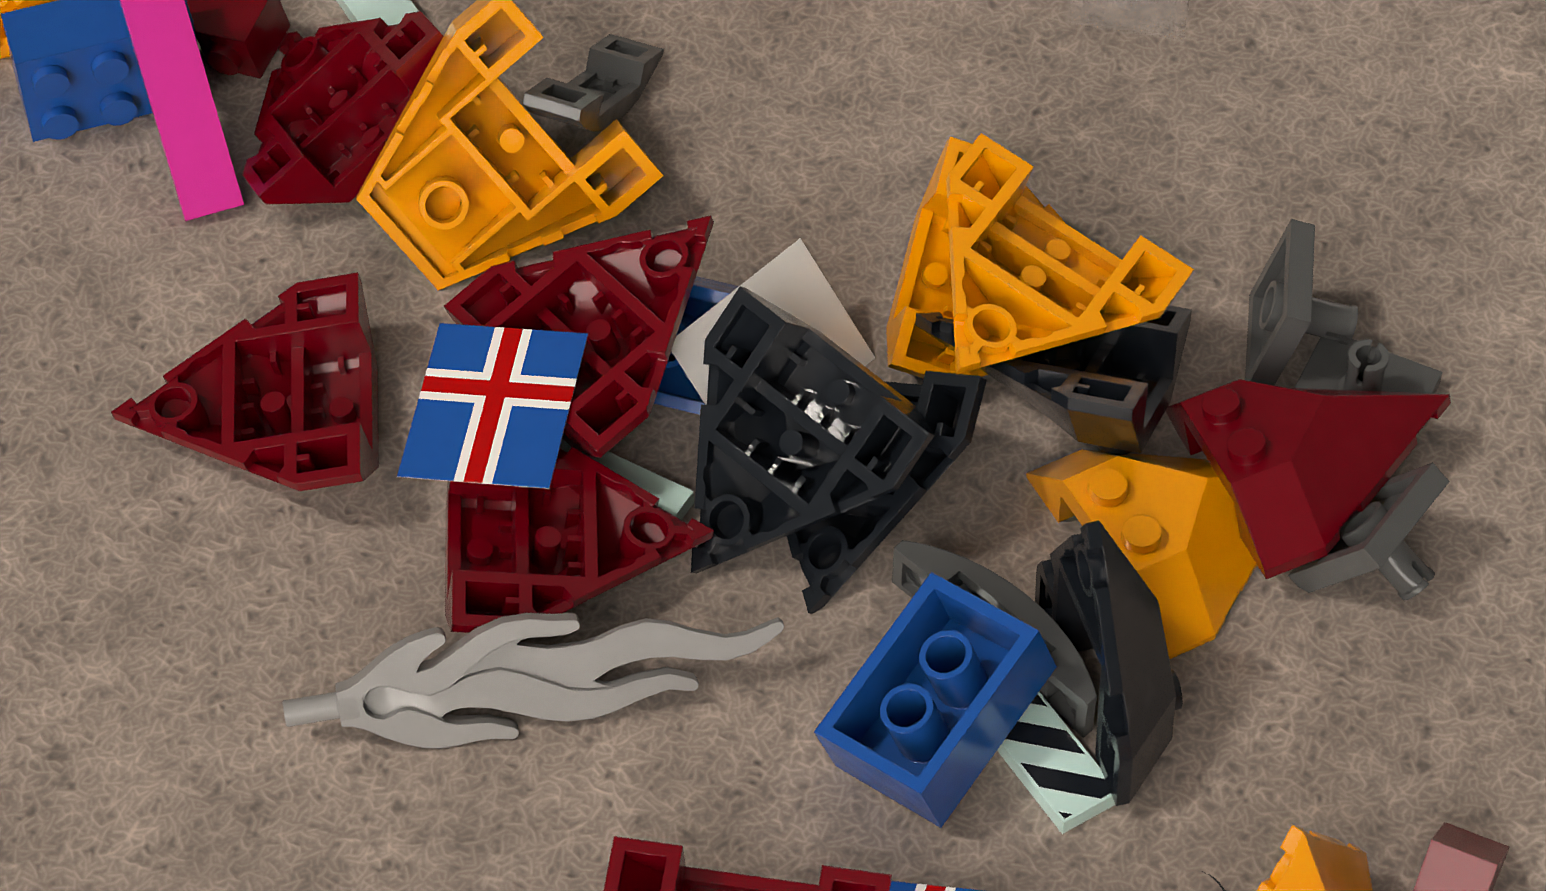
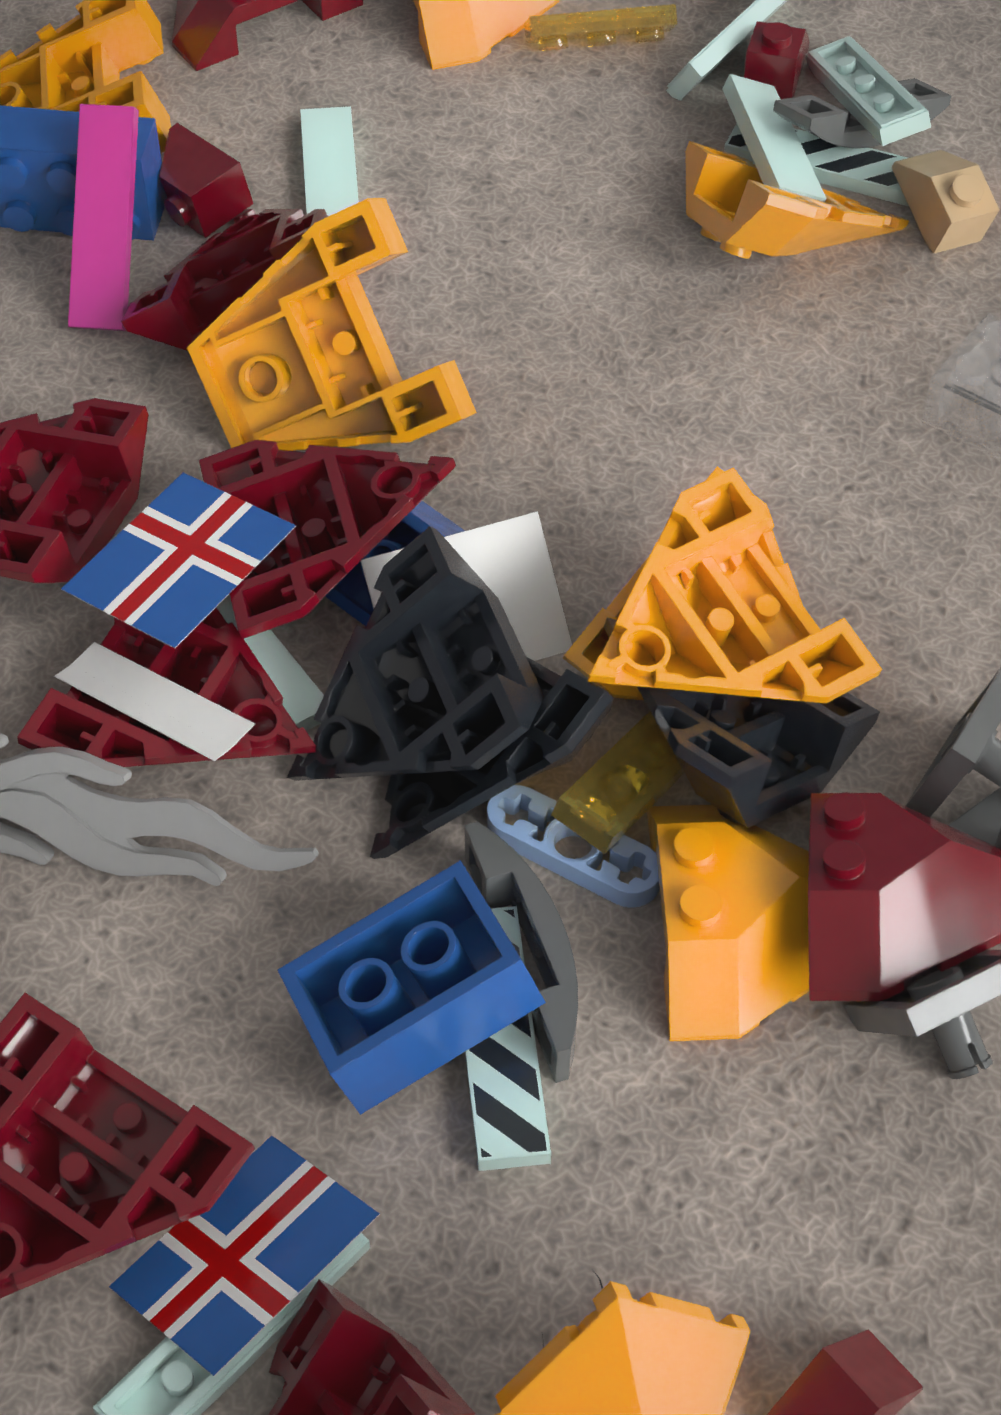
camera: 25 degrees right, 0 degrees up
dark grey slope [523,34,664,131] -> none
black wedge [1035,521,1183,806] -> none
none -> white sticker [54,642,255,761]
none -> light blue beam [487,785,660,908]
none -> clear yellow plate [551,711,684,854]

